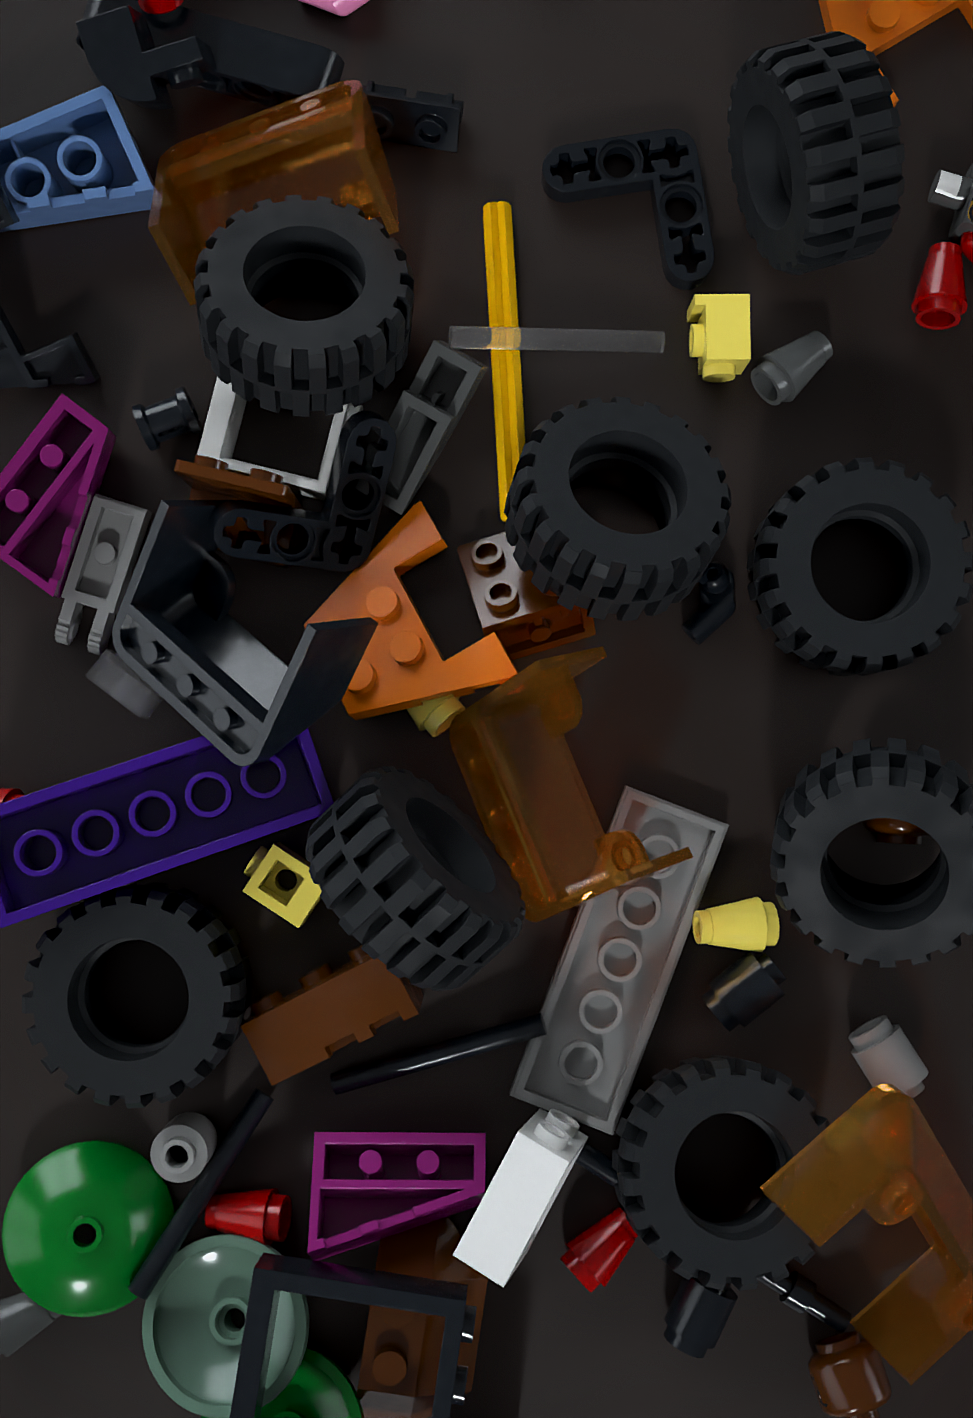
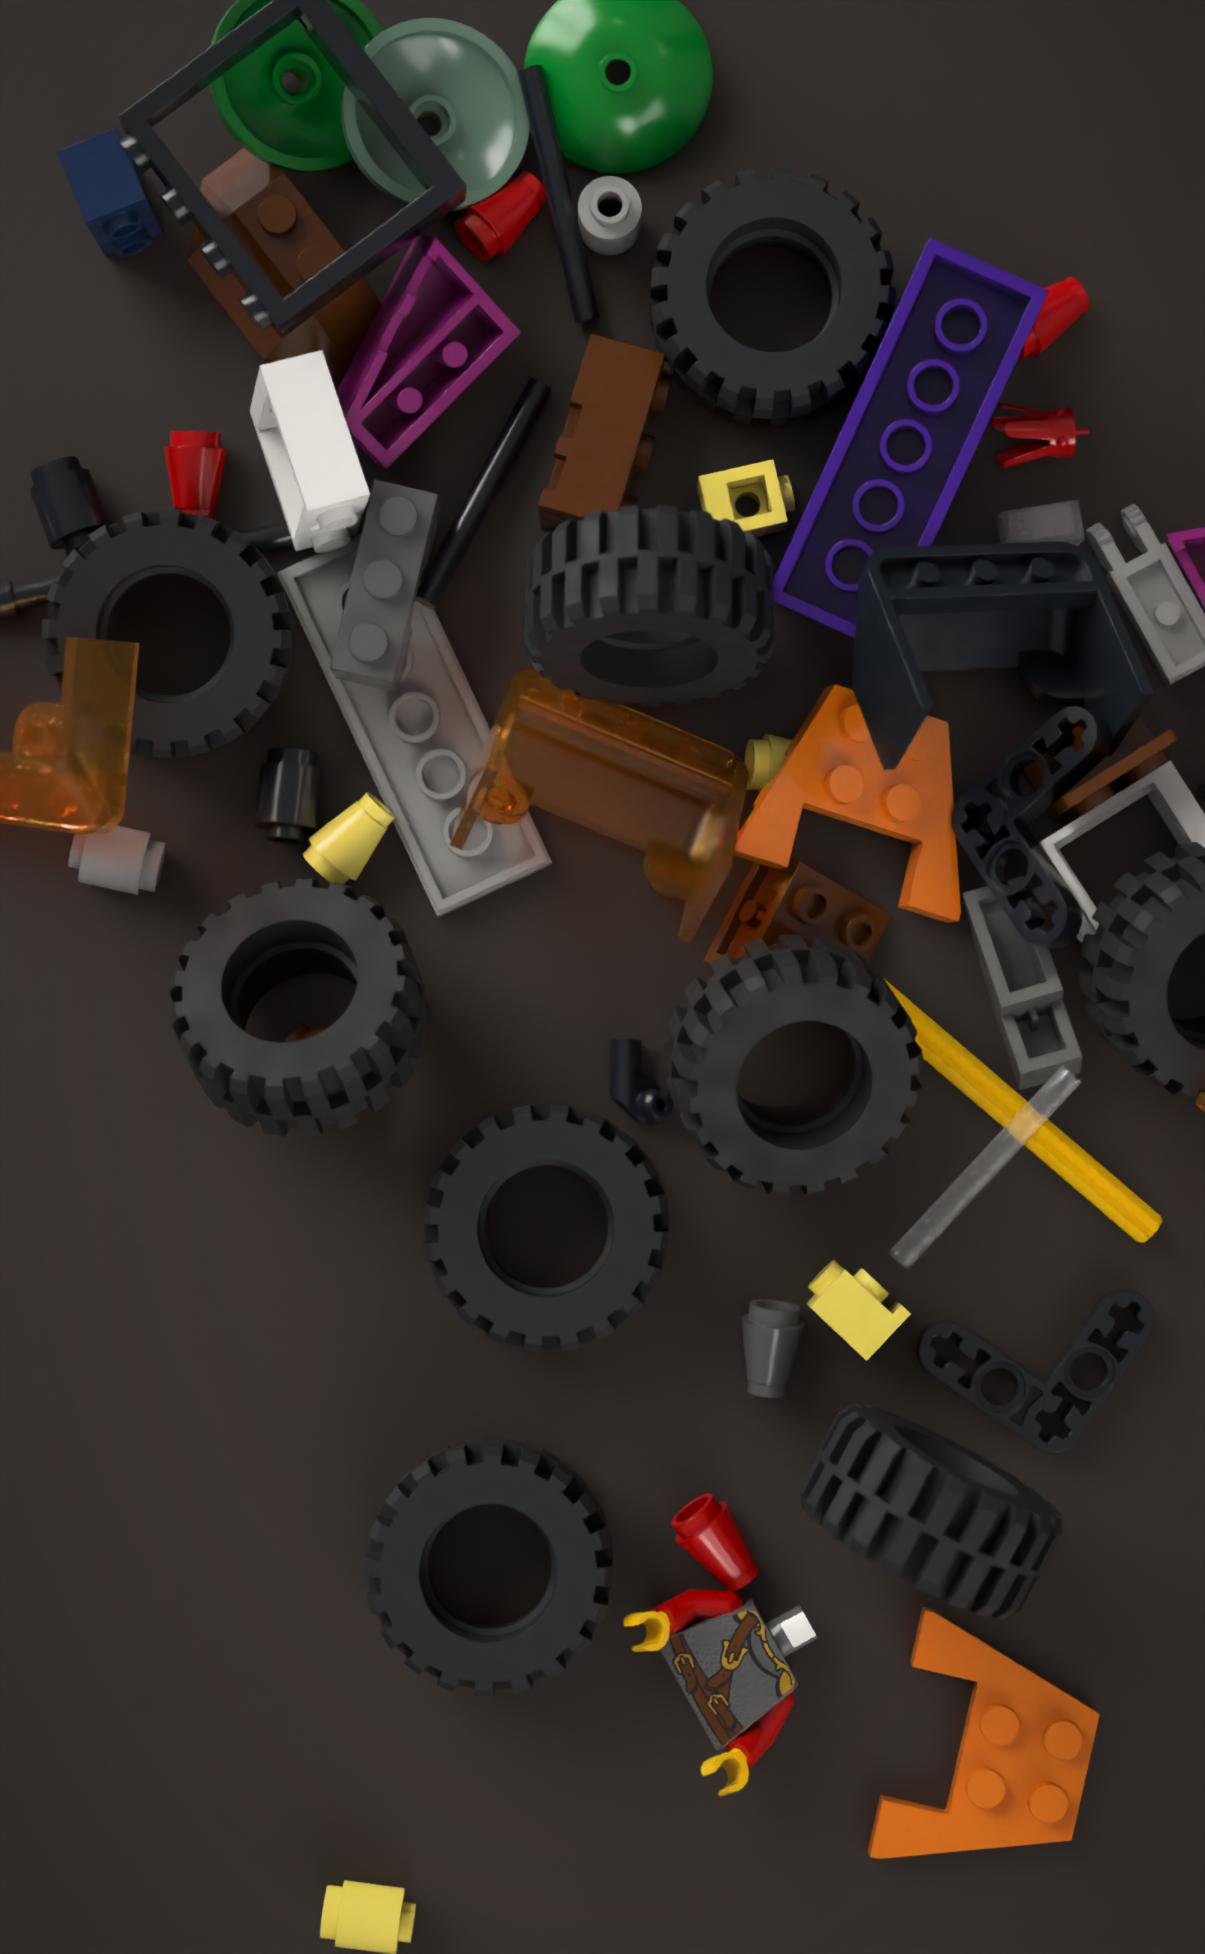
camera: 135 degrees right, 0 degrees up
none -> dark grey arch [330,479,441,693]
none -> red piece [991,402,1090,468]

